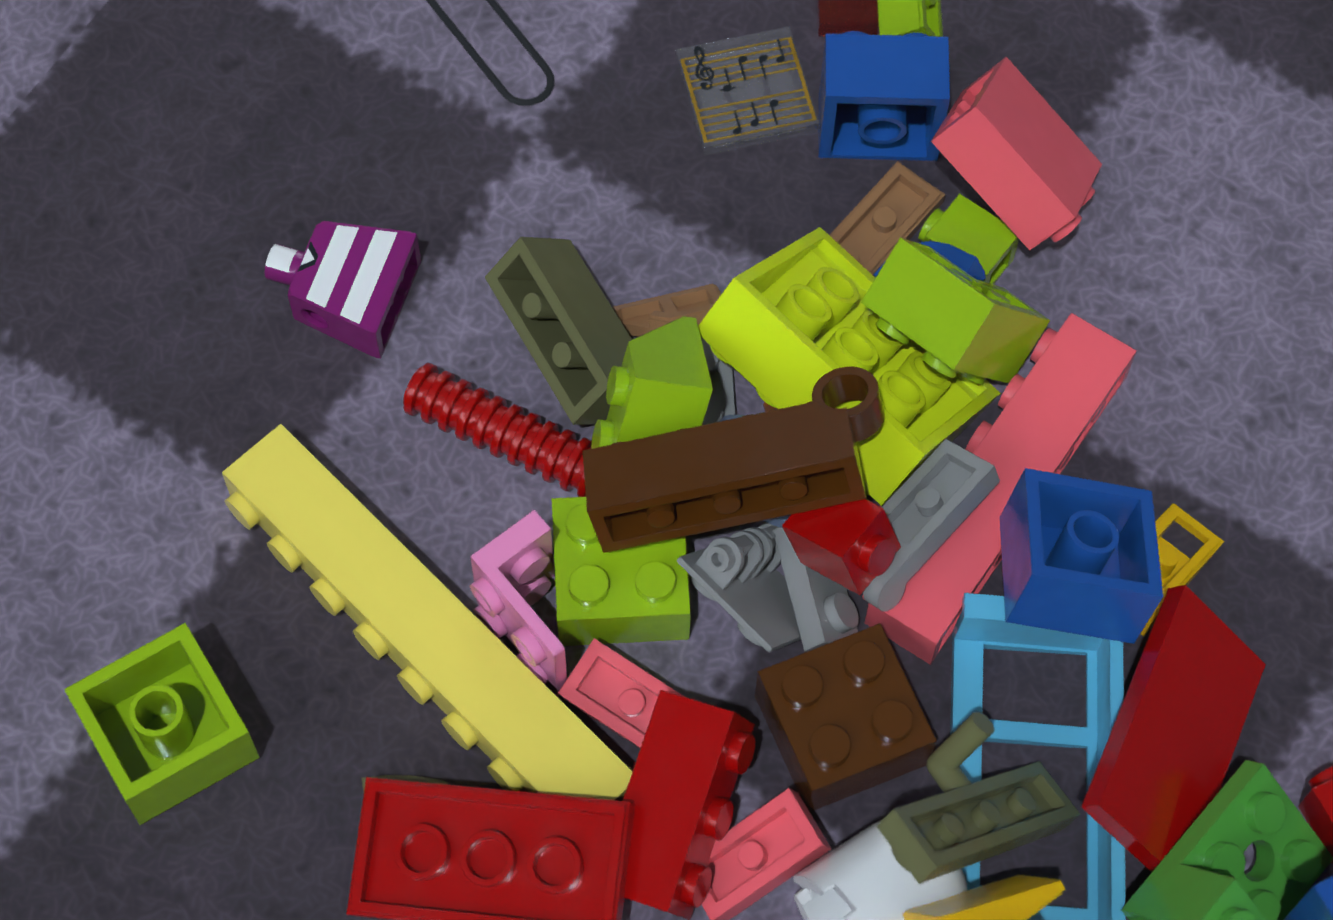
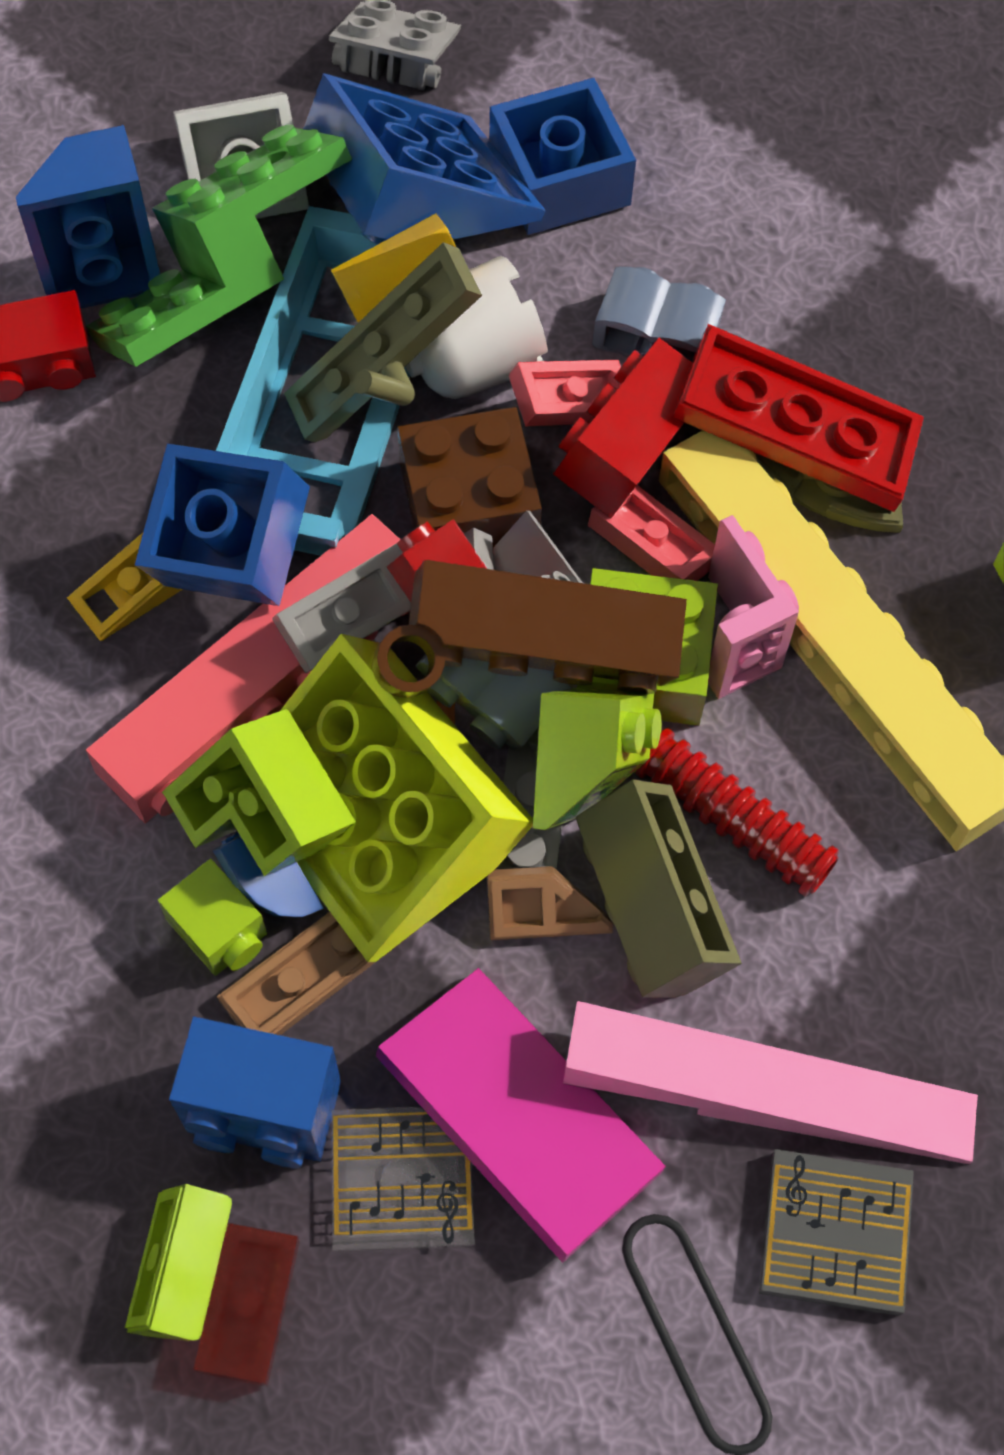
camera: 170 degrees left, 0 degrees up
magenta torso [265,221,421,359] -> none
coral brick [931,57,1102,251] -> none
red tile [1081,585,1266,872] -> none
none -> dark pink tile [376,968,666,1263]
none -> bright pink slope [563,1001,978,1165]
none -> dark grey tile [759,1149,914,1316]

